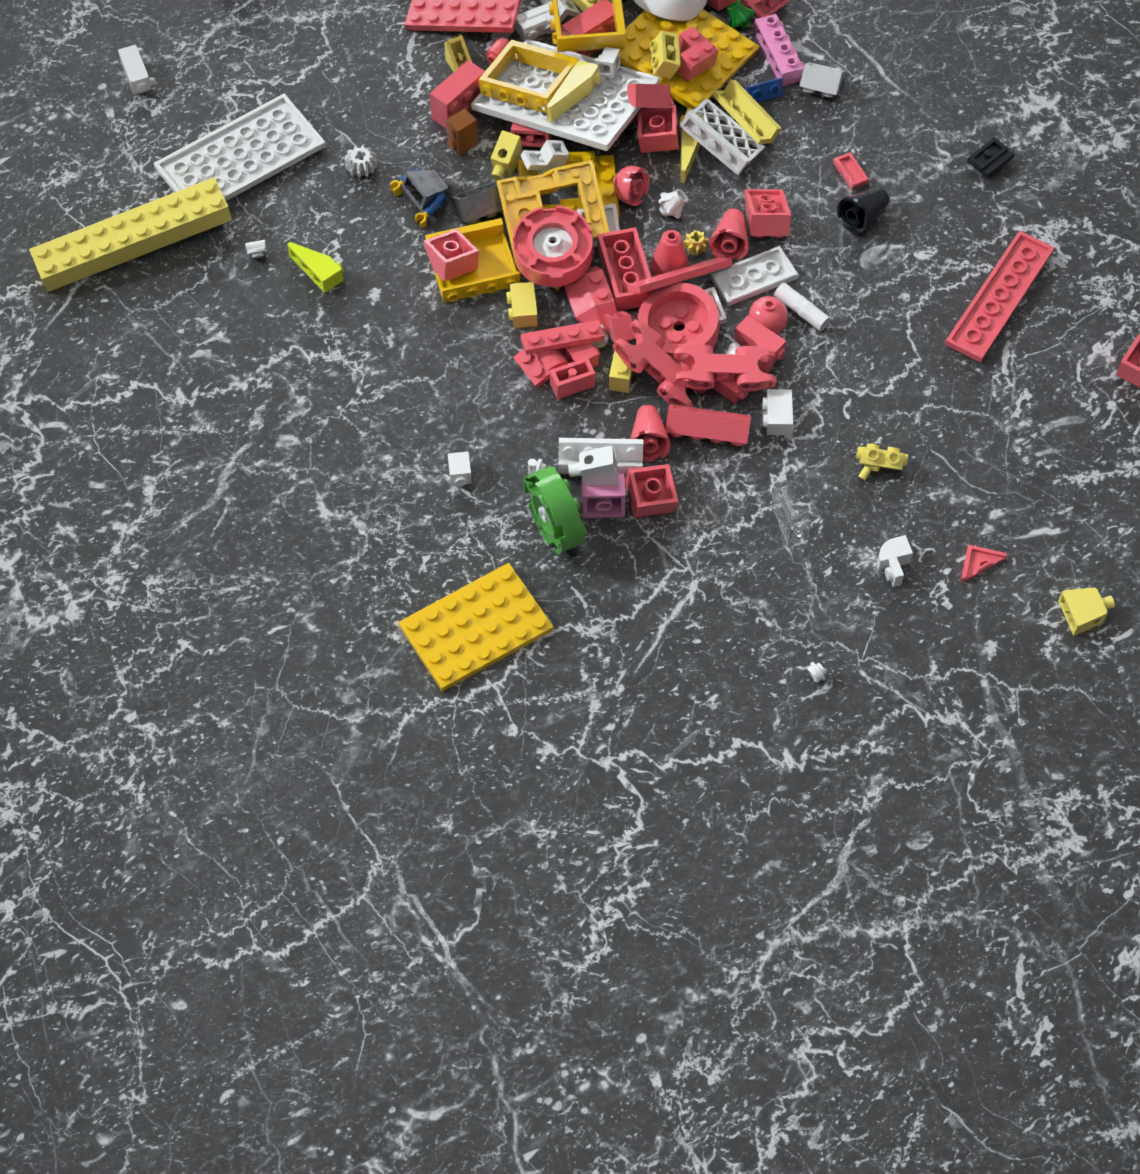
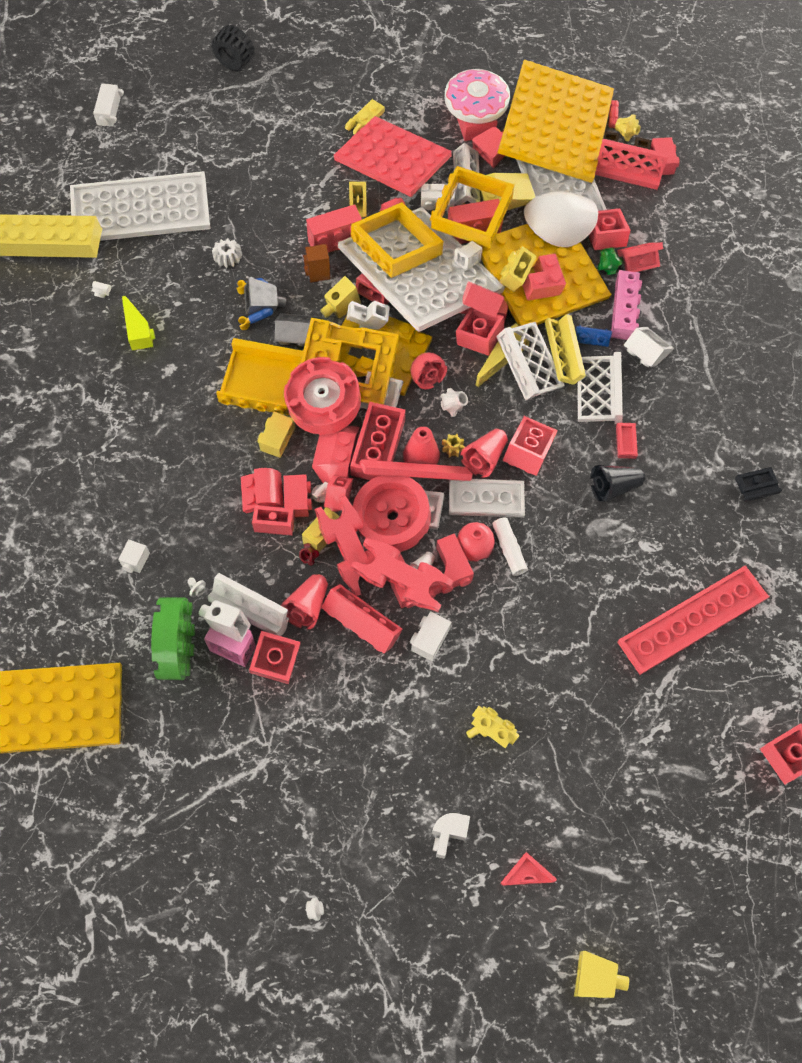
camera: 25 degrees right, 5 degrees up
coral slope [423,229,479,282] -> none
coral plate [520,320,604,355] -> none
light yellow slope [547,61,601,123] -> none
clear panel [771,480,812,548] -> none
none -> dark red plate [299,543,319,566]
none -> white fence [578,352,623,424]

